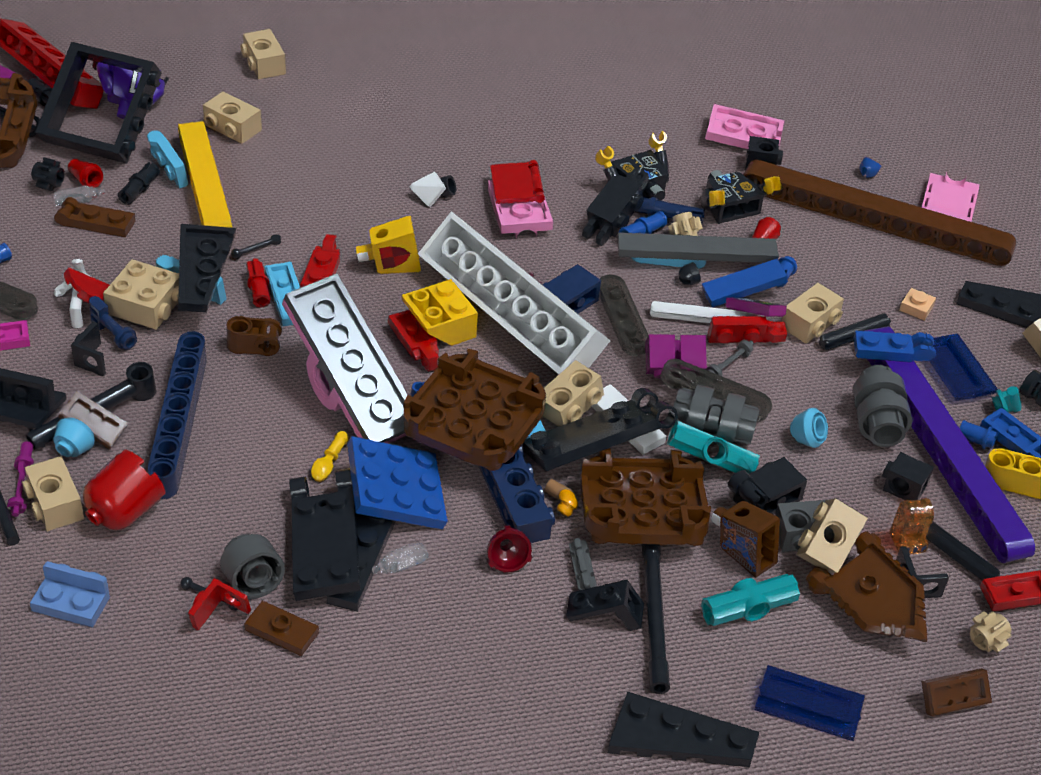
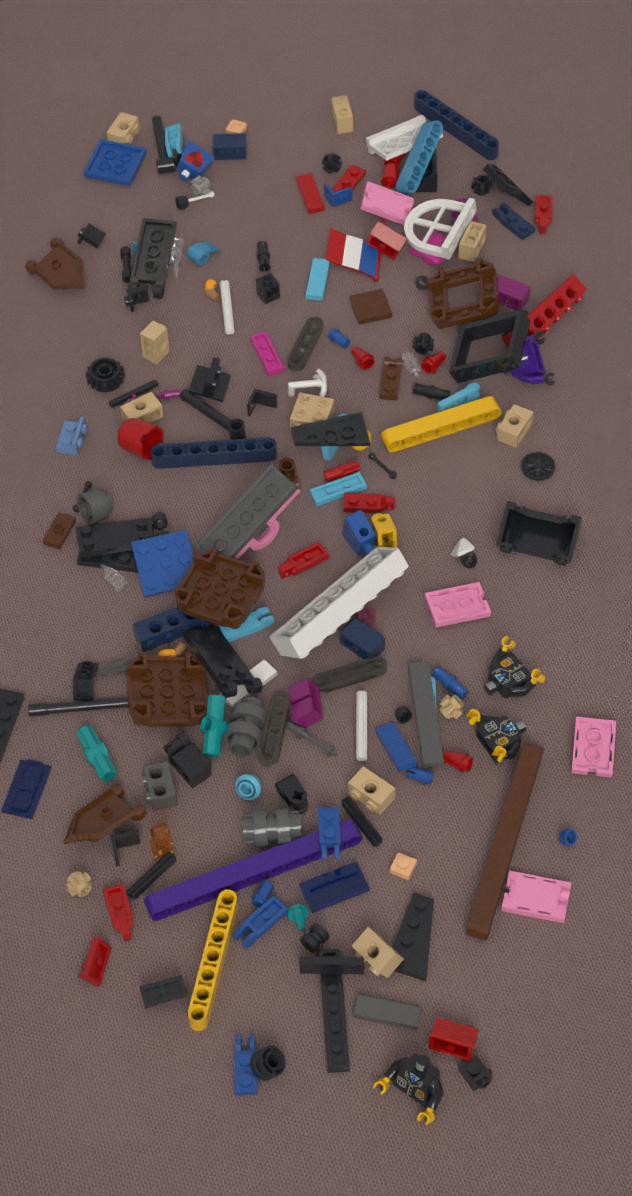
camera: 90 degrees right, 10 degrees up
medium azure cone [53,418,94,457] -> none
plate [58,391,128,450] -> none
red tile [63,267,110,303] -> none
dark blue hinge [89,296,137,350] -> none
red bracket [188,578,251,630] -> none
tan brick [240,29,286,79] -> none
yellow piece [311,431,349,482] -> none
yellow slope [402,279,478,346] -> none
dark red piece [487,525,533,572] -> none
red piece [490,160,545,204] -> none
tan brick [543,360,604,427] -> none
black hinge [582,168,649,246] -> none
dark blue pin [635,197,705,224] -> none
red hinge [707,316,787,344] -> none
reddish brown torso [711,501,780,578] -> none
magenta tile [726,297,787,317] -> none
black brick [745,136,783,170] -> none
tan brick [796,498,868,574] -> none
black brick [882,452,934,505] -> none
reddish brown plate [921,668,992,716] -> none
none -> black piece [275,774,309,814]
none -> blue torso [342,510,376,555]
none -> red cone [351,347,375,370]
none -> black windscreen [497,501,582,566]
none -> black wheel [521,452,555,481]

